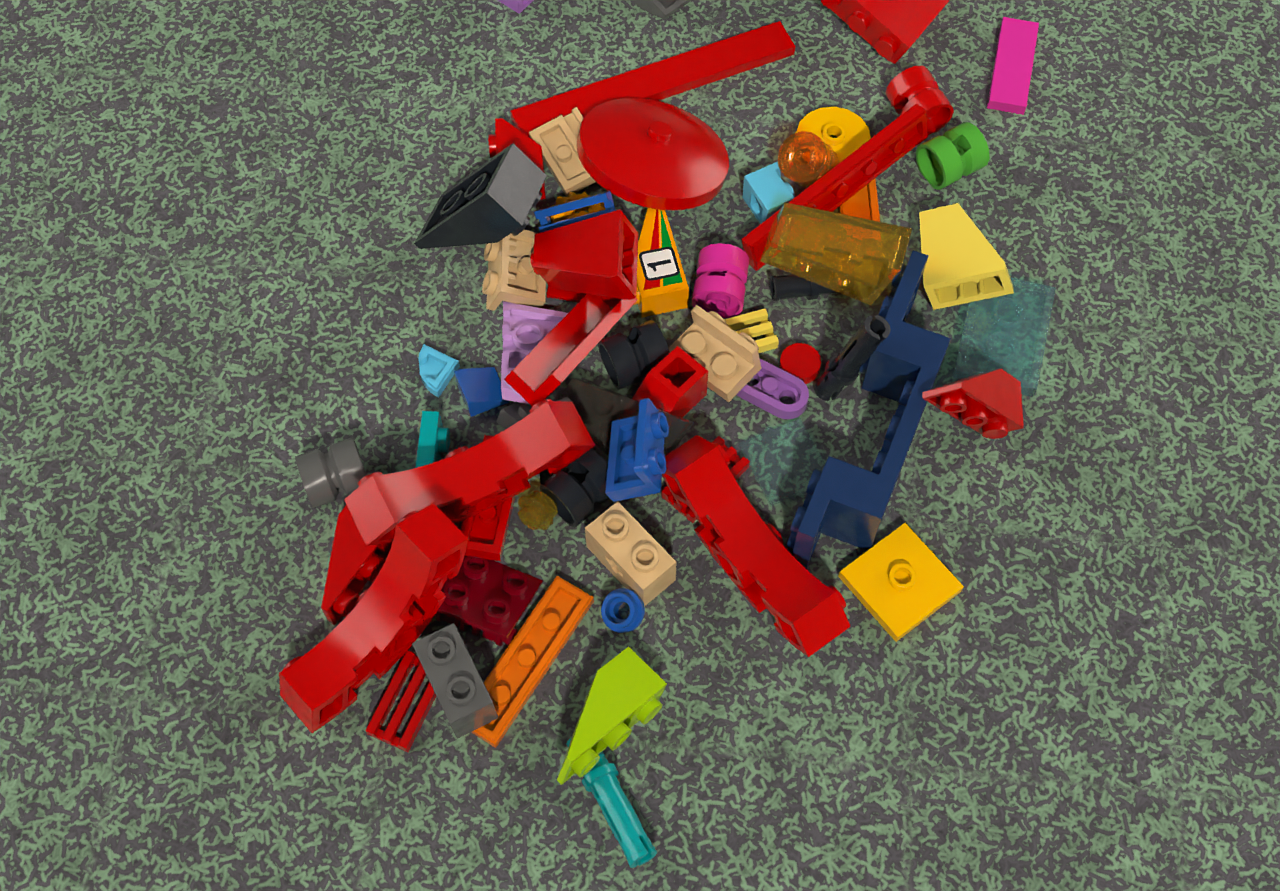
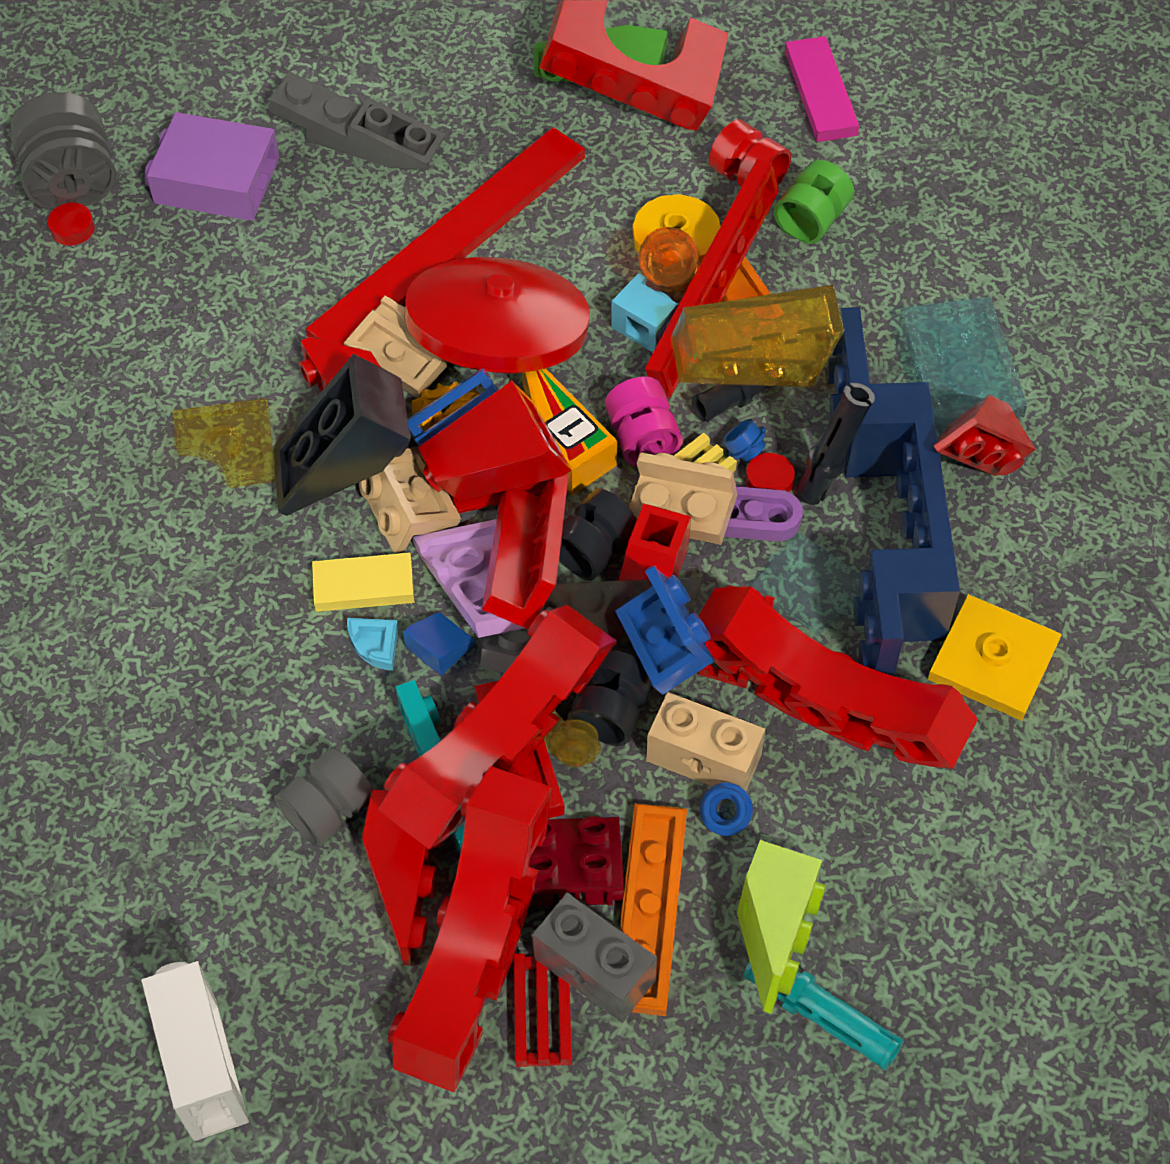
camera: 25 degrees left, 5 degrees down
light yellow slope [919,203,1014,310] -> none
none -> white window [142,961,249,1141]
none -> clear yellow tile [174,398,276,488]
none -> light yellow tile [312,553,415,612]
none -> blue plate [722,418,766,462]

